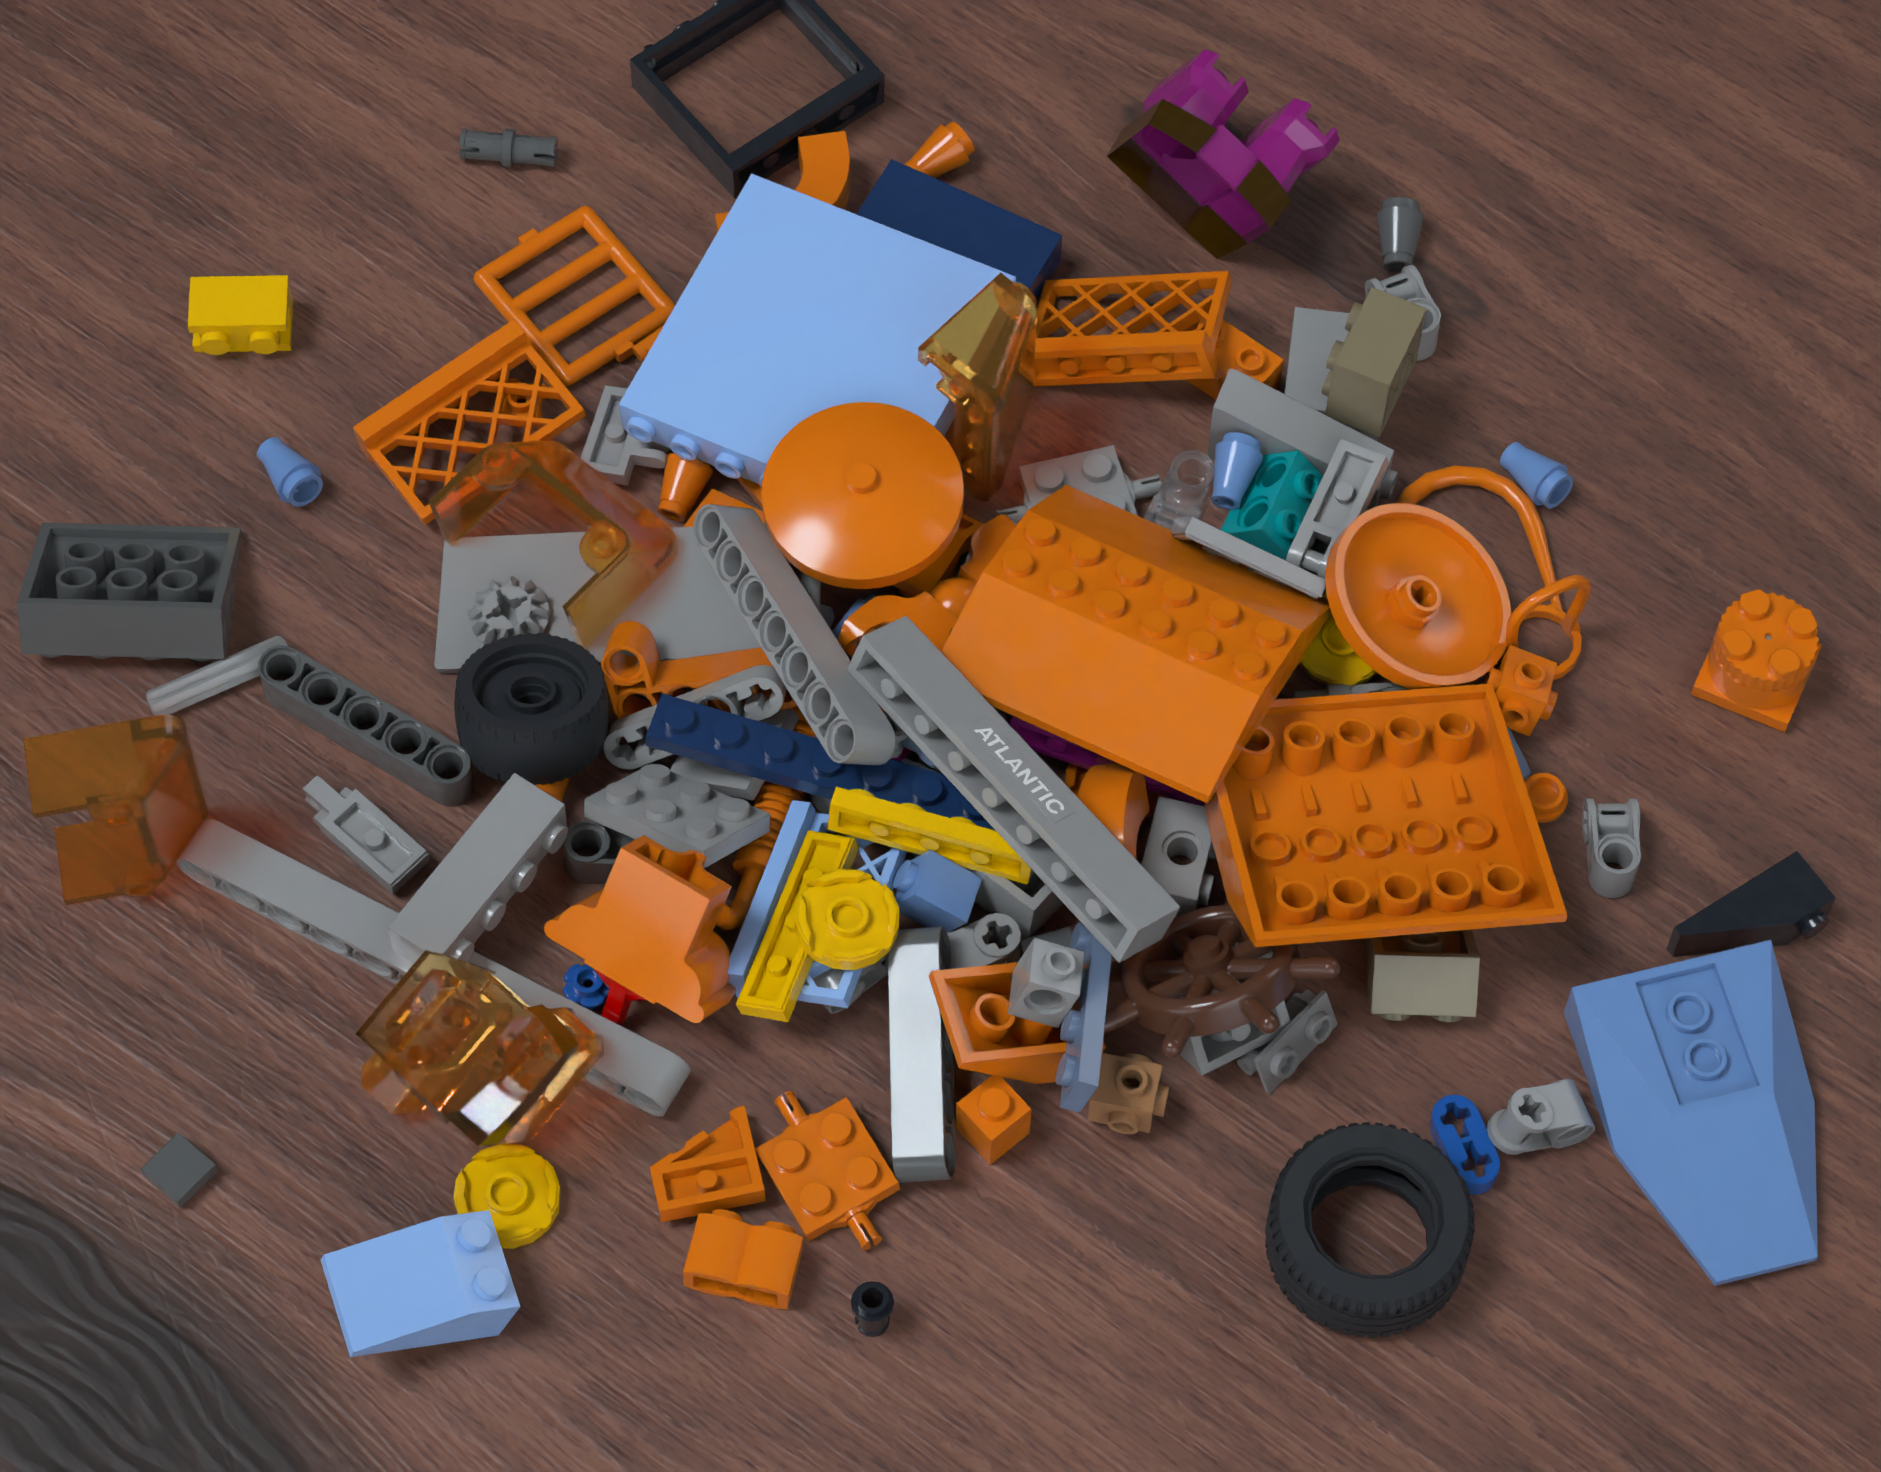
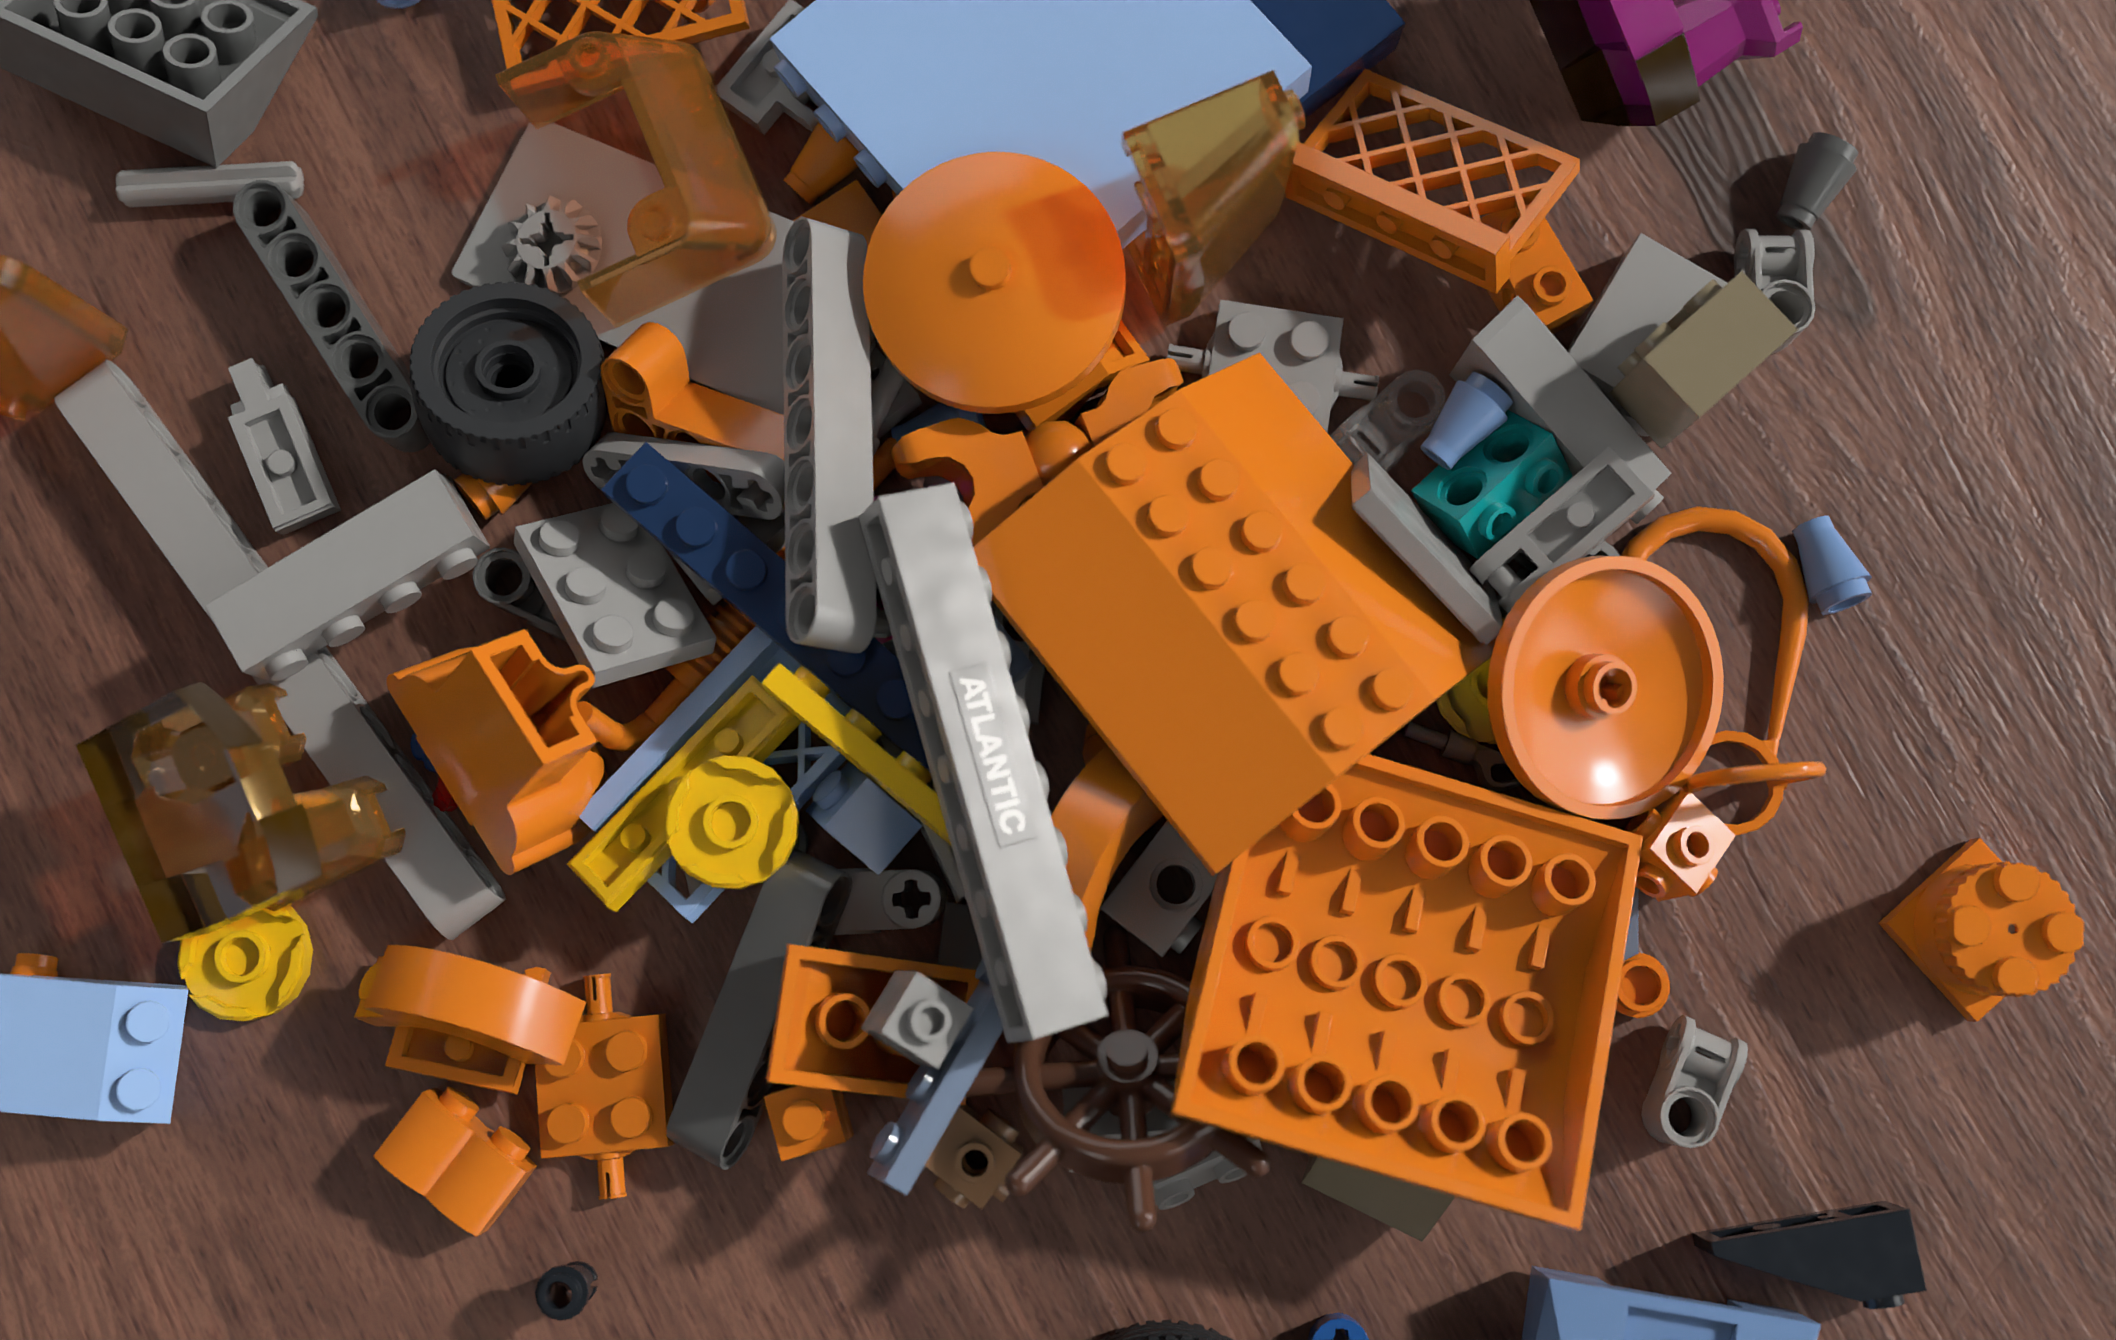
camera: 30 degrees right, 20 degrees up
none -> orange arch [354,945,586,1065]

